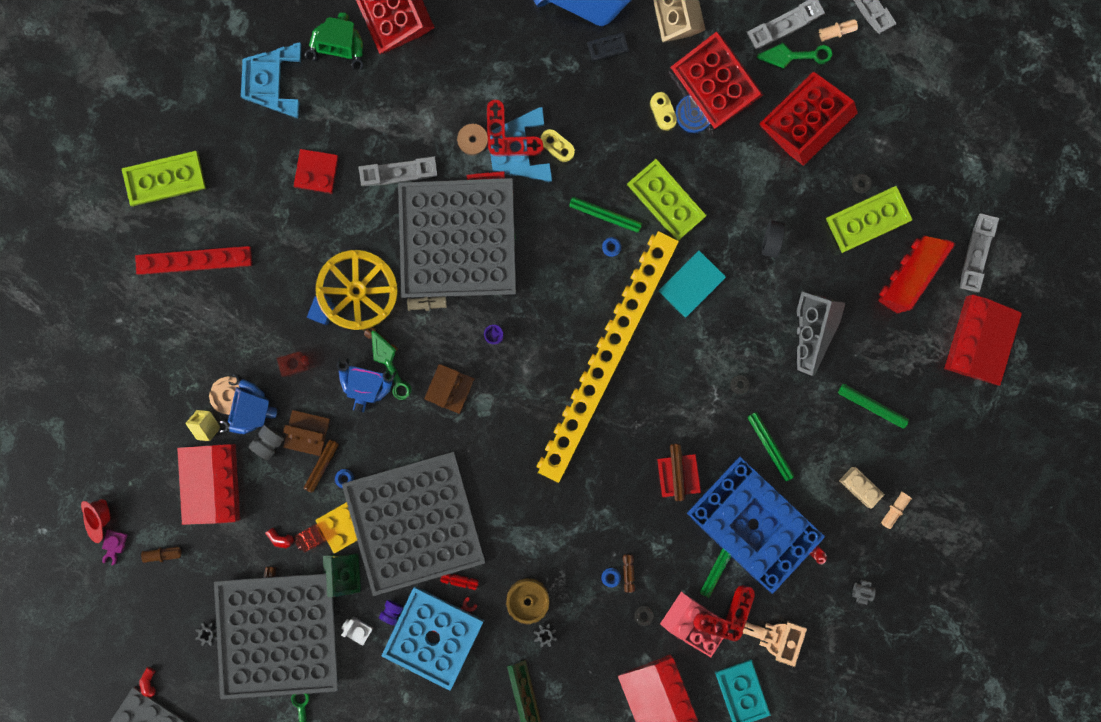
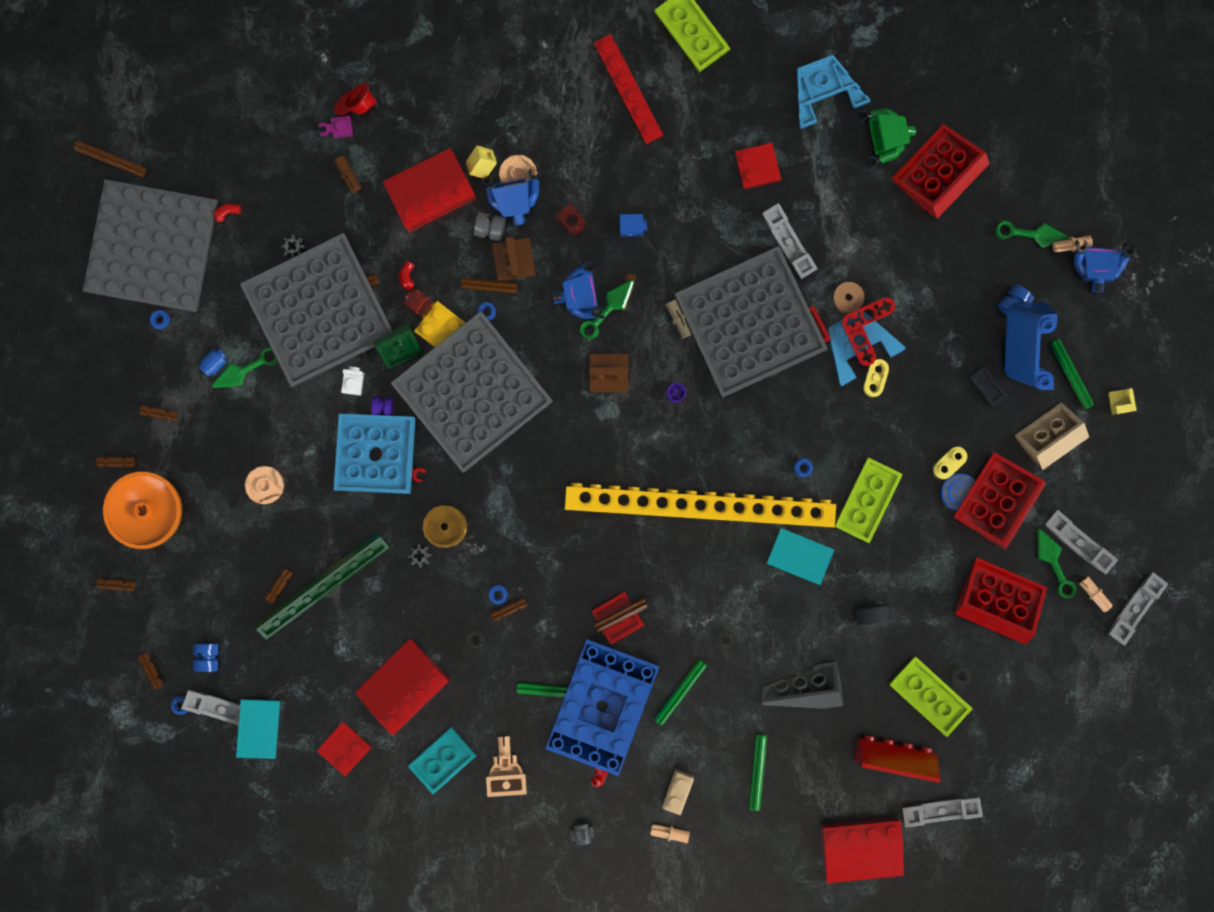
camera: 65 degrees right, 0 degrees up
yellow wheel [316,250,397,330] -> none
red axle [441,574,478,590] -> none
green axle [569,197,642,233] -> none
coral slope [660,592,730,657] -> none
red beam [693,585,755,641] -> none

